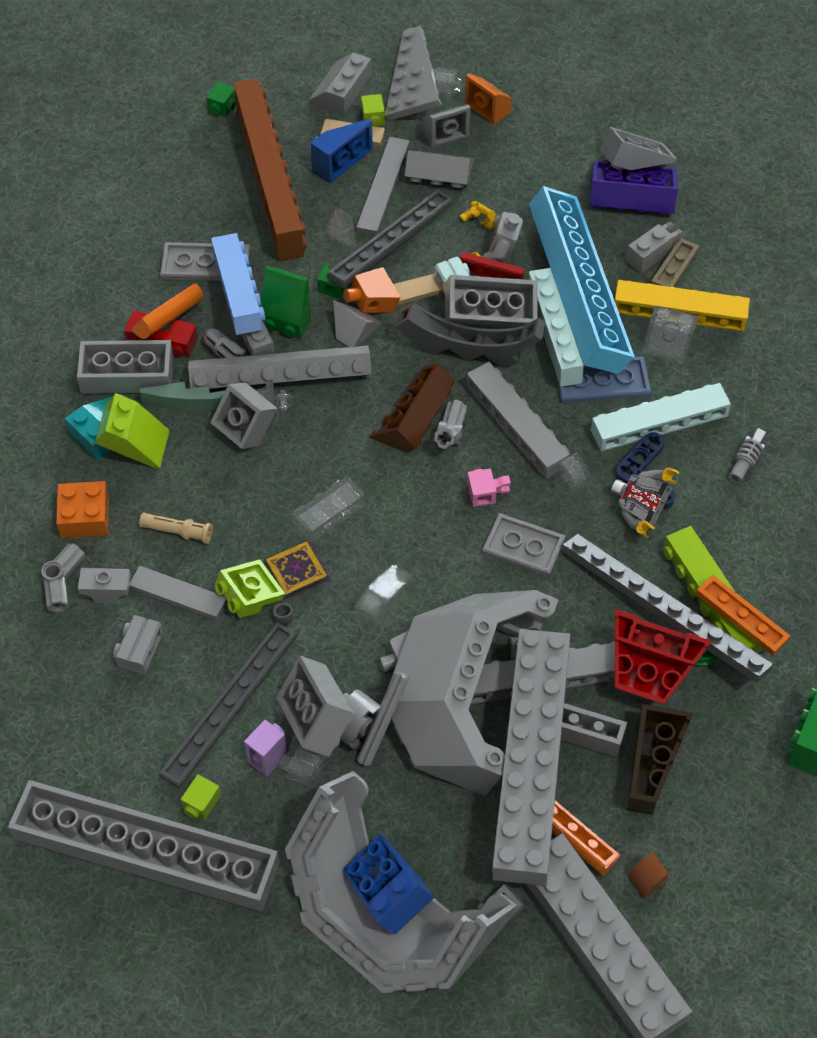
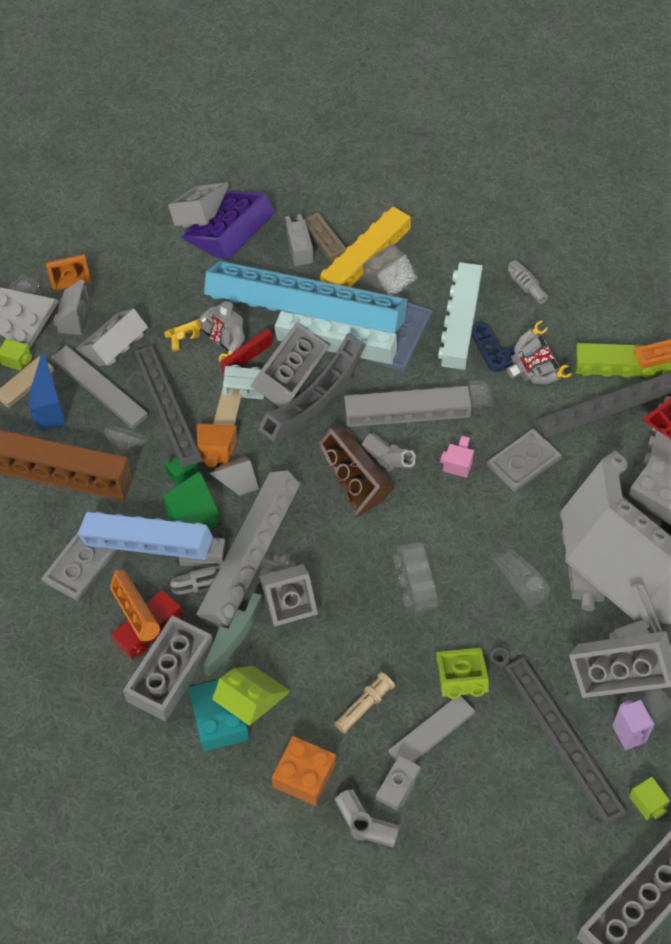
camera: 60 degrees left, 0 degrees up
light grey brick [113,615,163,675] -> none
tile [264,540,329,600] -> none

